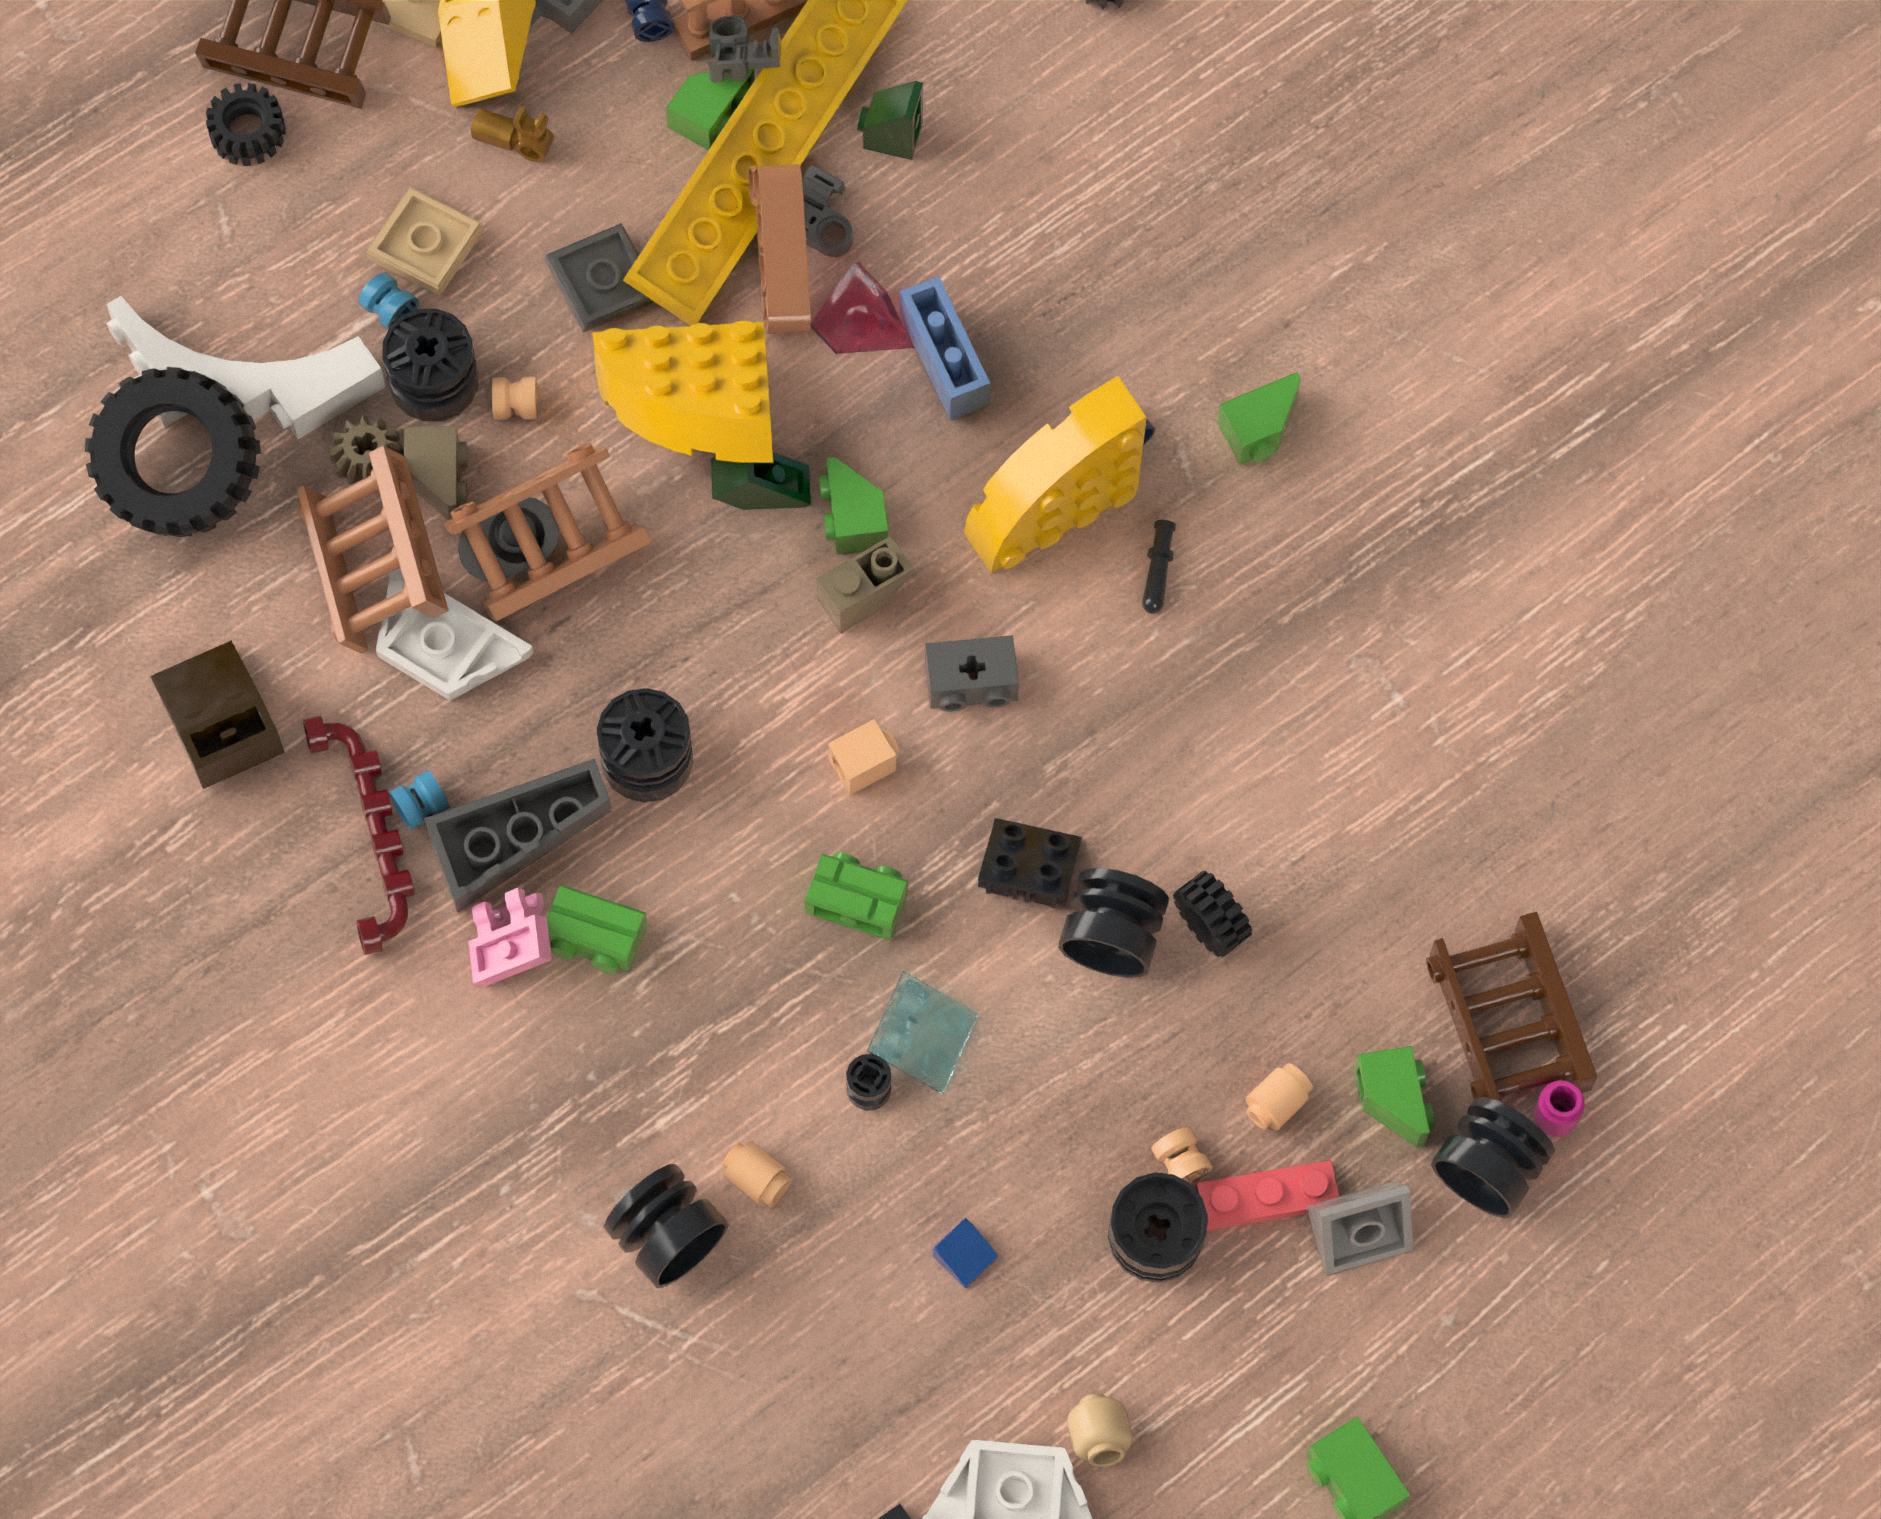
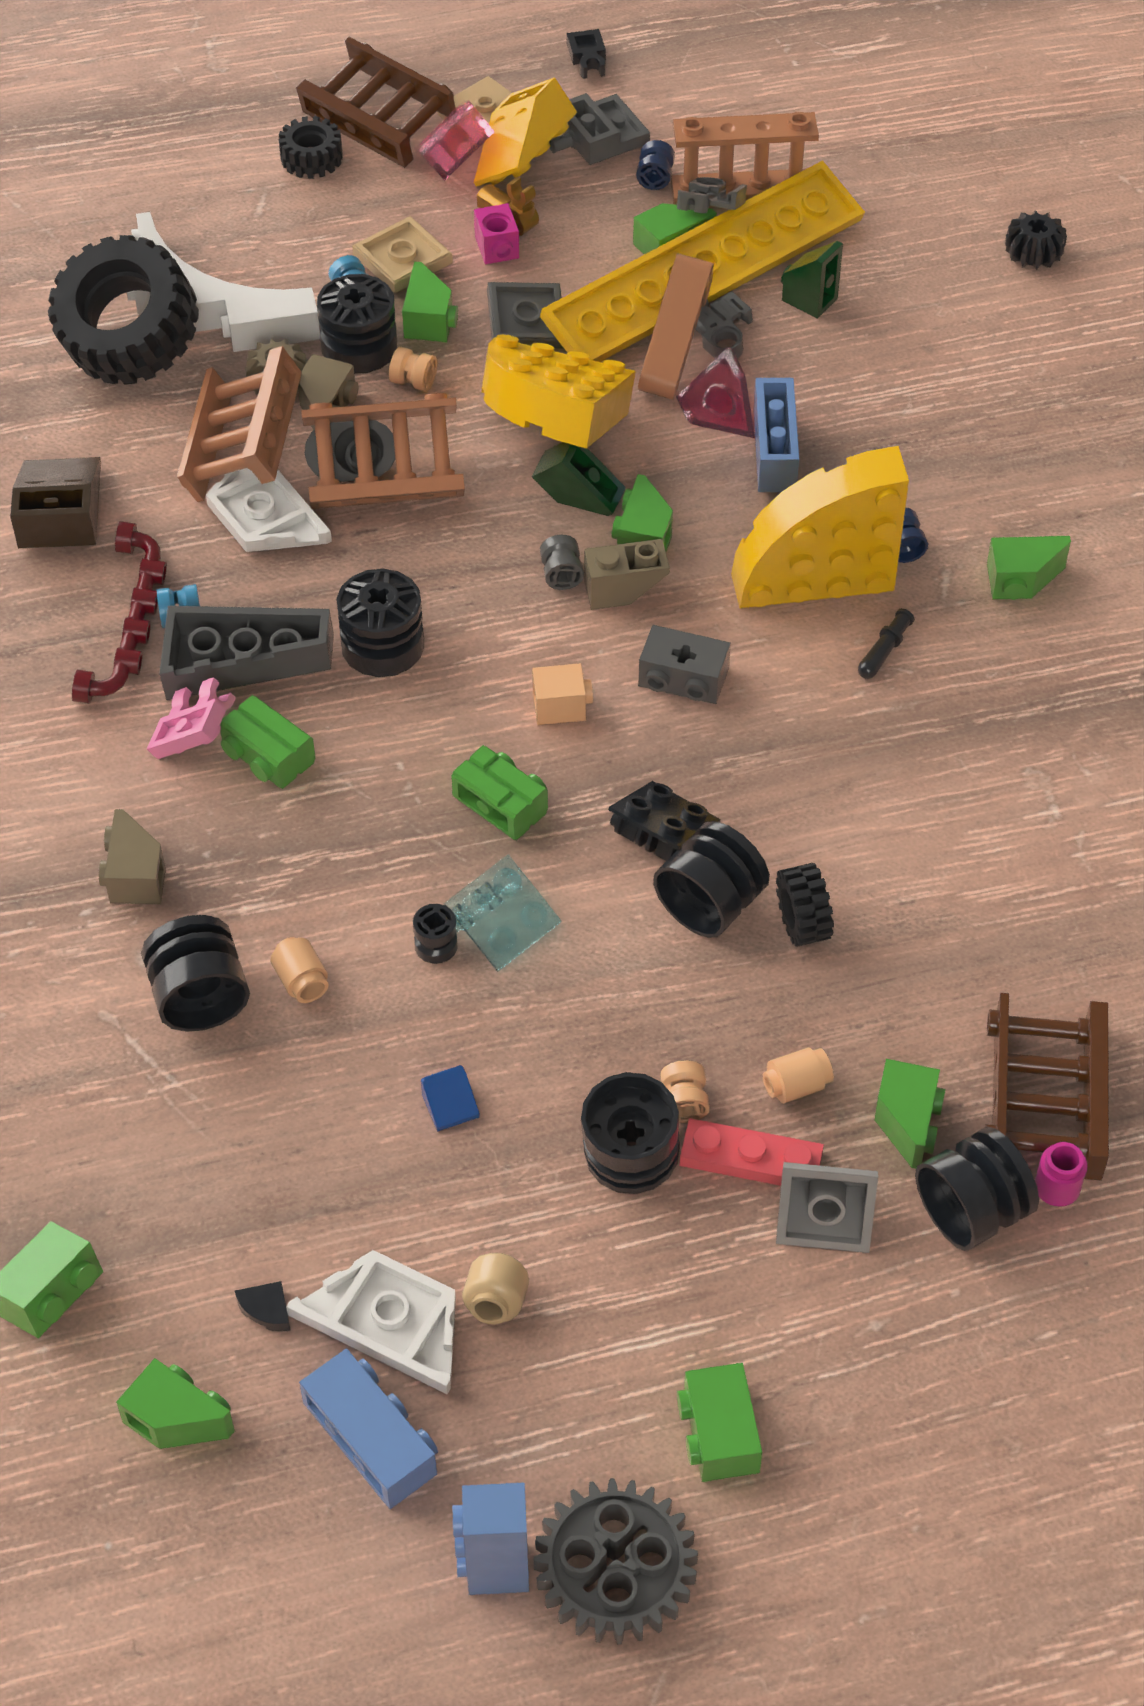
camera: 25 degrees right, 15 degrees down
none -> dark tan slope [99,809,166,904]
none -> bright green slope [402,261,458,342]
none -> clear pink slope [414,100,494,181]
none -> dark pink brick [474,203,519,265]
none -> dark grey wheel [540,534,584,590]

